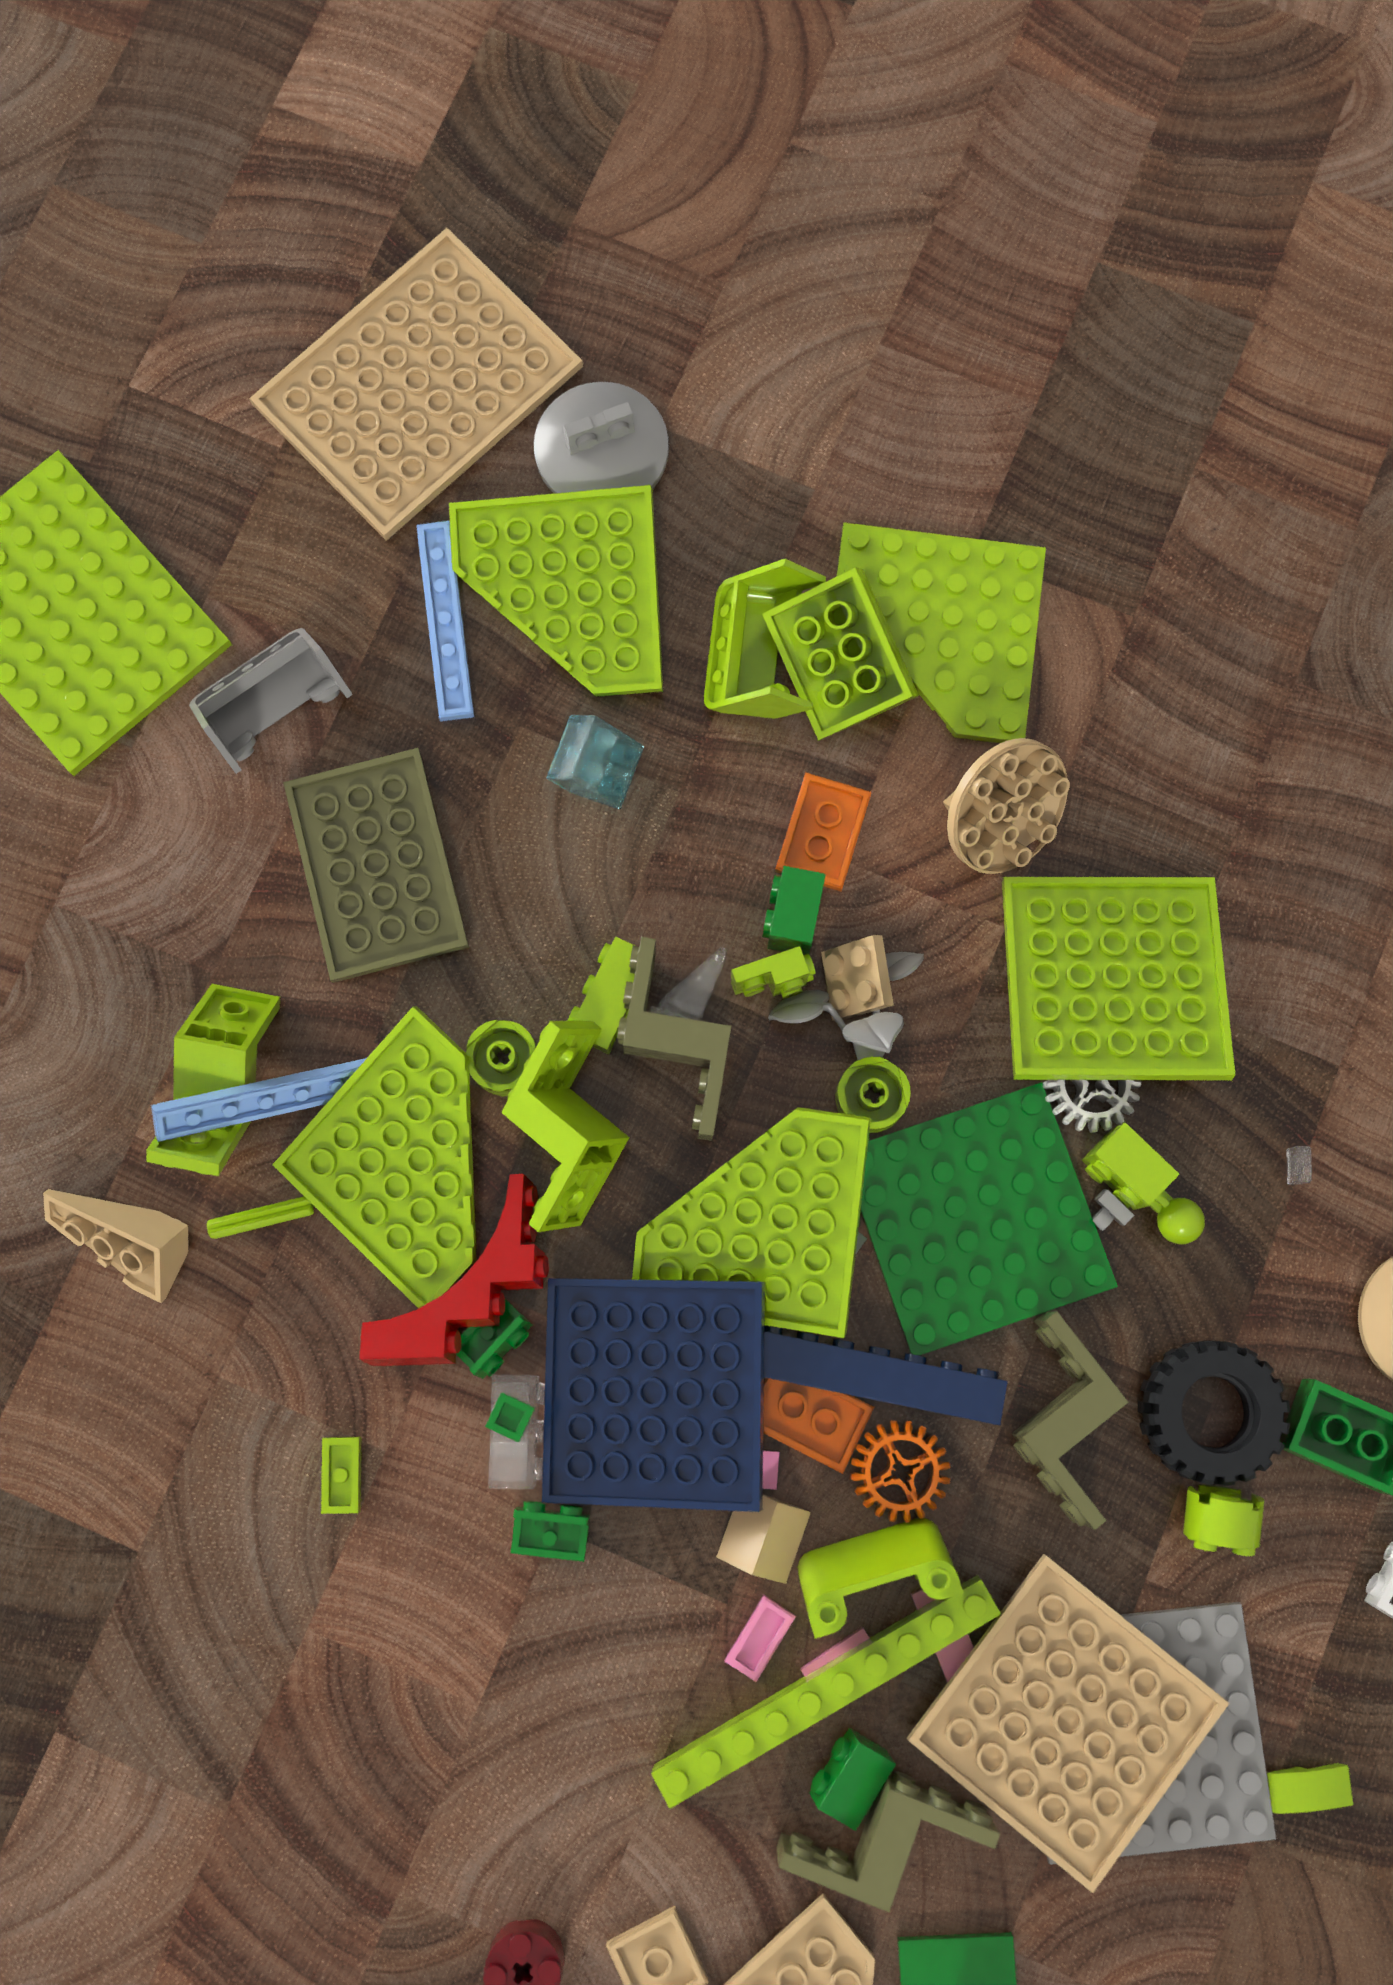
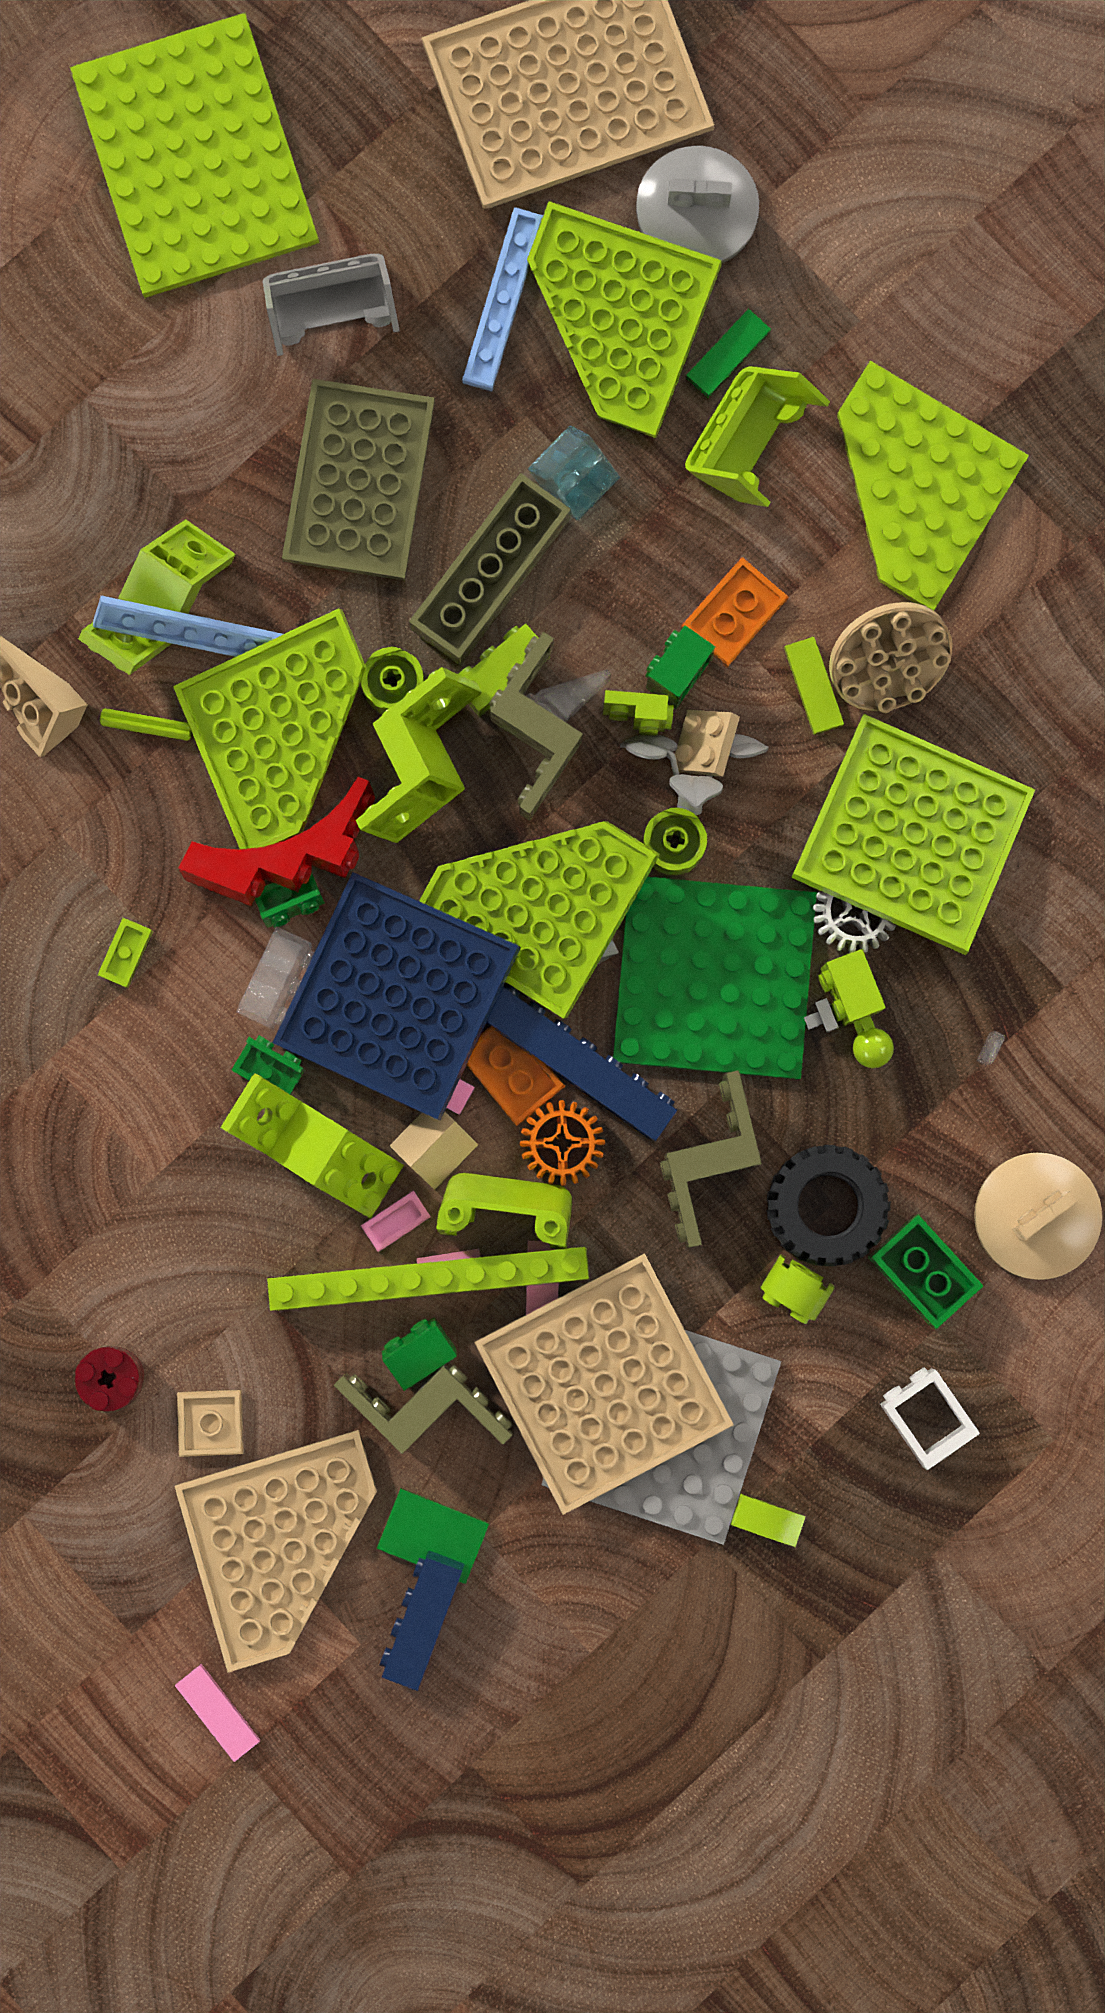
camera: 20 degrees right, 5 degrees up
green plate [485,1392,536,1443] -> none
lime slope [762,567,919,740] -> none
none -> lime bracket [220,1073,404,1219]
none -> olive brick [409,473,571,666]
none -> green tile [686,309,771,399]
none -> lime tile [784,637,844,735]

